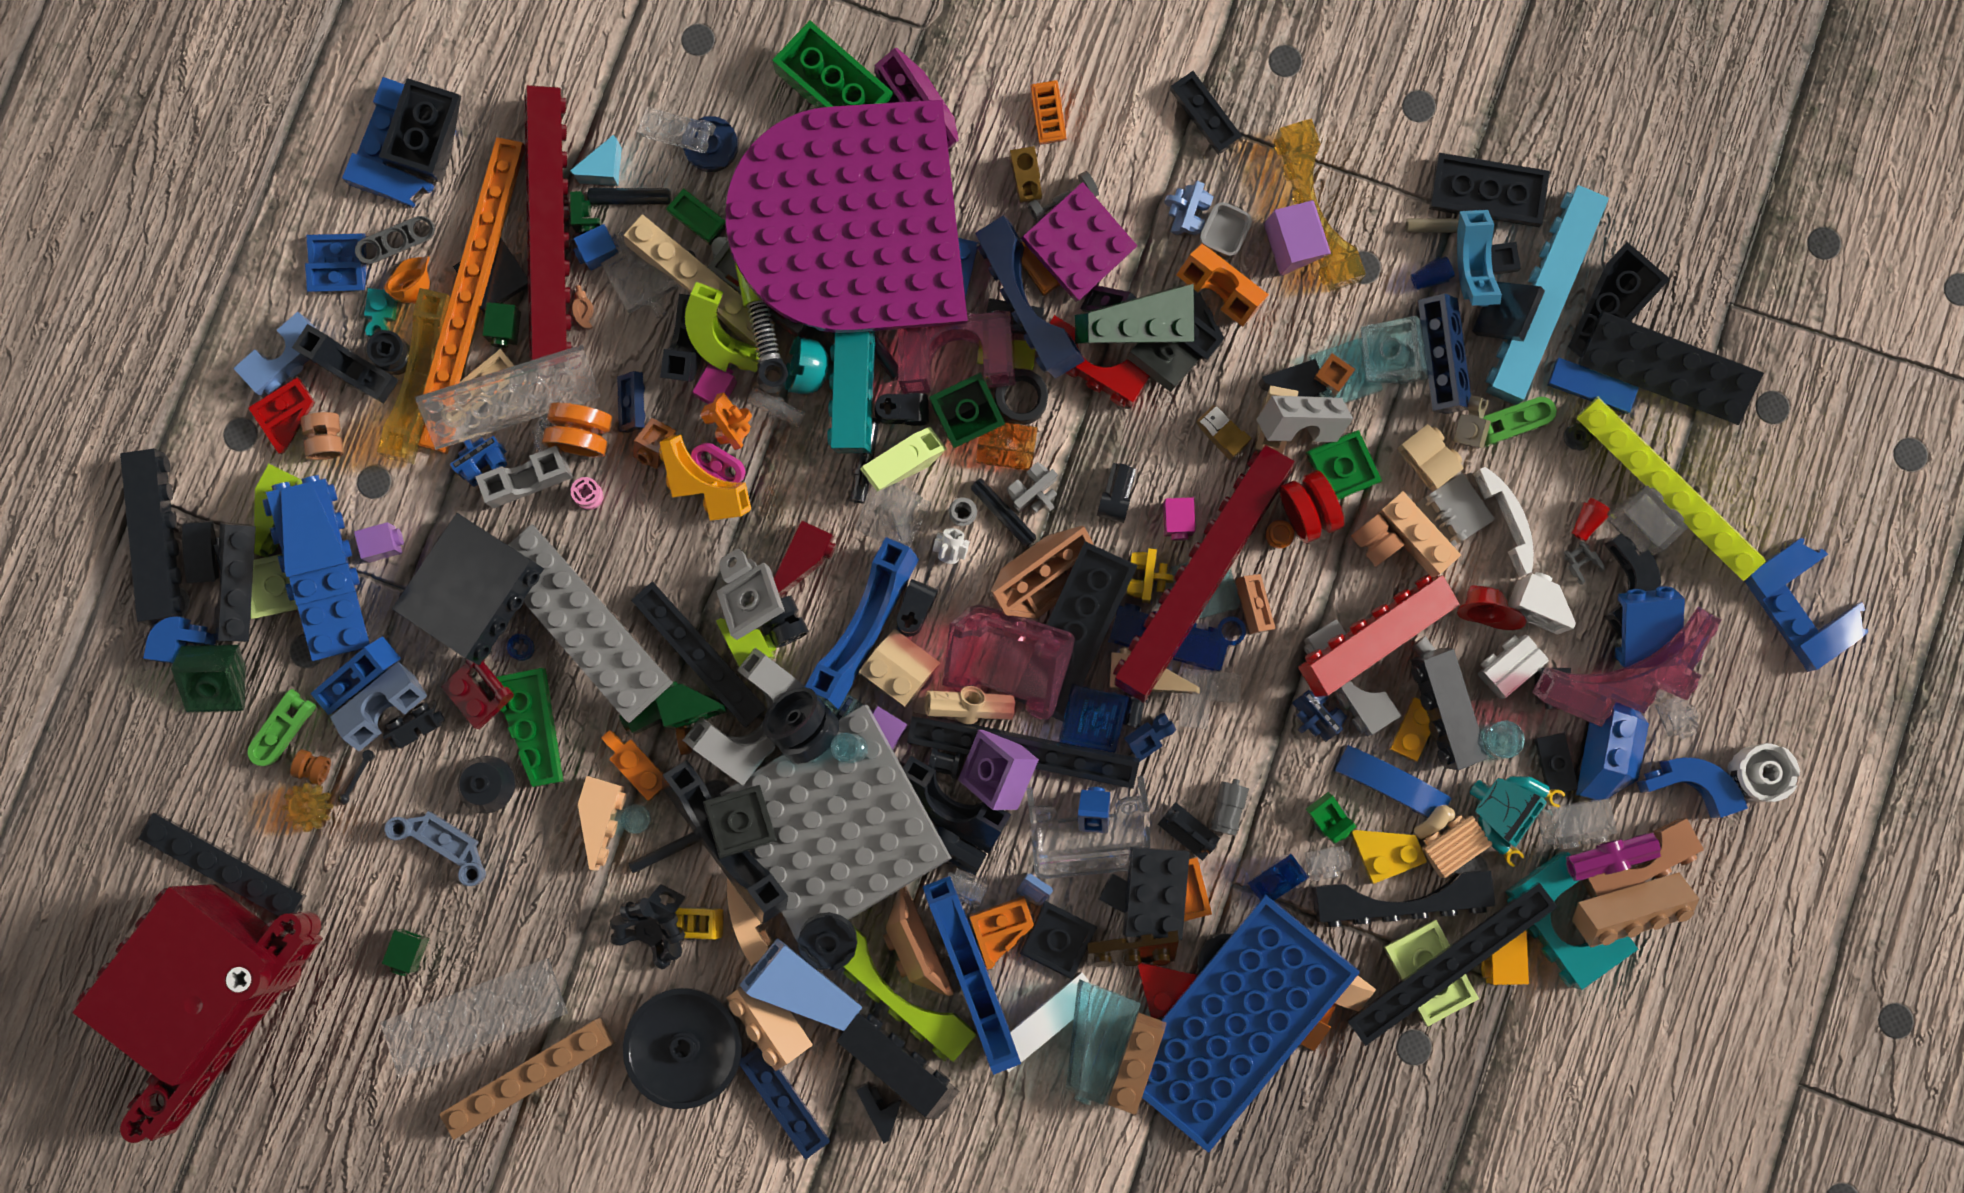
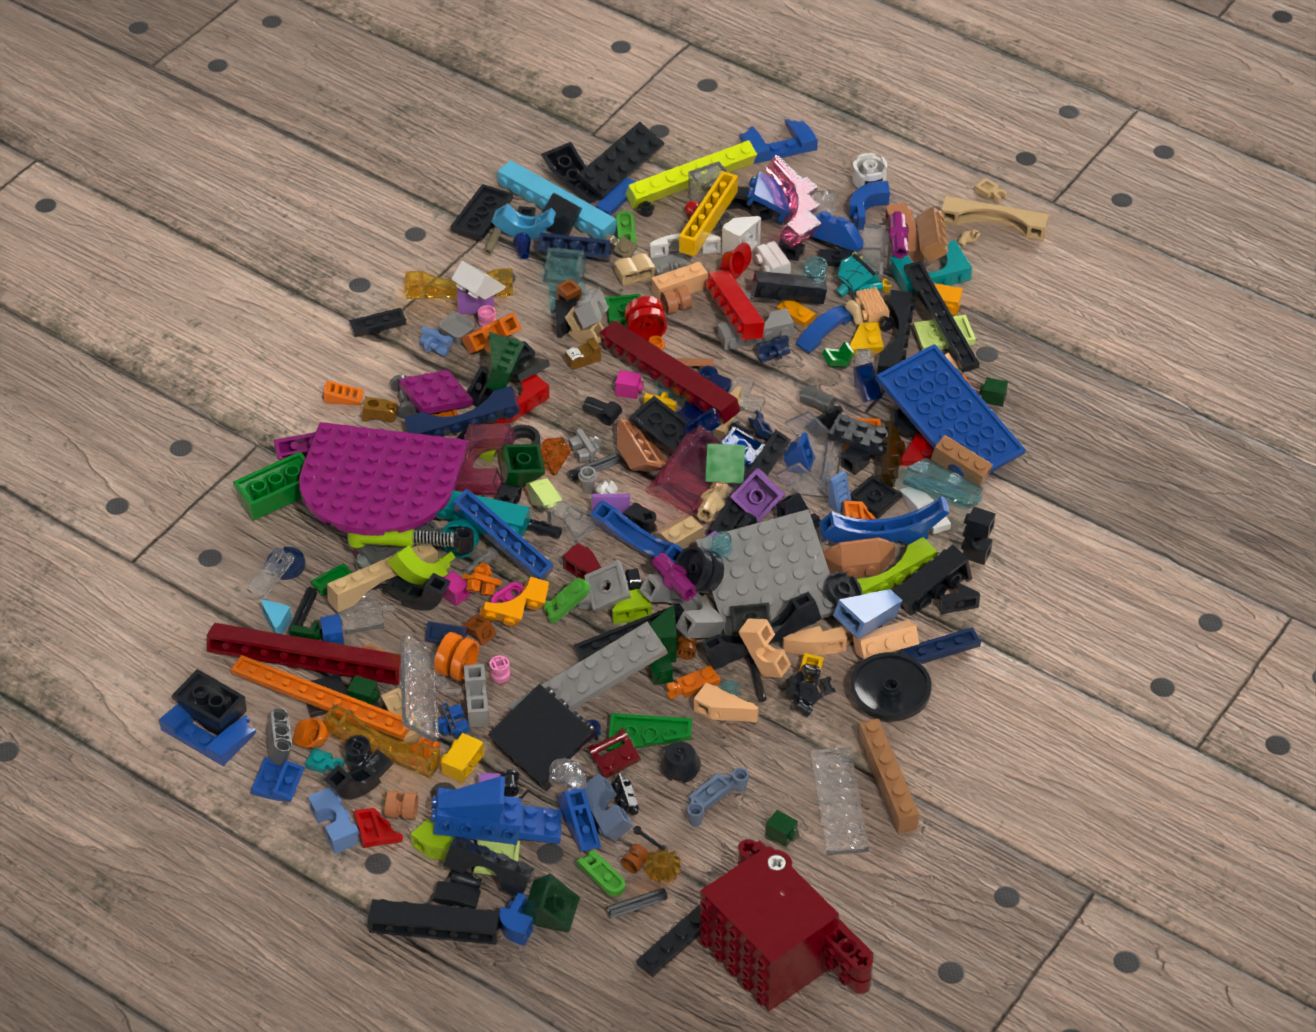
camera: 75 degrees left, 35 degrees down
none -> yellow brick [440,733,485,783]
none -> white slope [452,261,506,299]
none -> blue brick [453,489,553,580]
none -> bright pink wheel [478,305,496,328]
none -> black bush [501,769,519,797]
none -> bright green plate [542,578,590,623]
none -> clear piece [549,758,587,790]
none -> medium lavender tile [591,493,631,513]
none -> black axle [606,888,667,919]
none -> magenta piece [652,553,697,601]
none -> yellow brick [679,171,738,256]
none -> clear blue slope [683,408,721,442]
none -> tile [705,443,745,483]
none -> light nougat arch [739,619,791,678]
none -> black hinge [879,316,895,331]
none -> tan arch [941,196,1049,241]
none -> tan arm [957,229,980,249]
none -> black arch [961,506,996,565]
none -> tan plate [975,178,1007,203]
none -> dark green brick [979,377,1008,407]

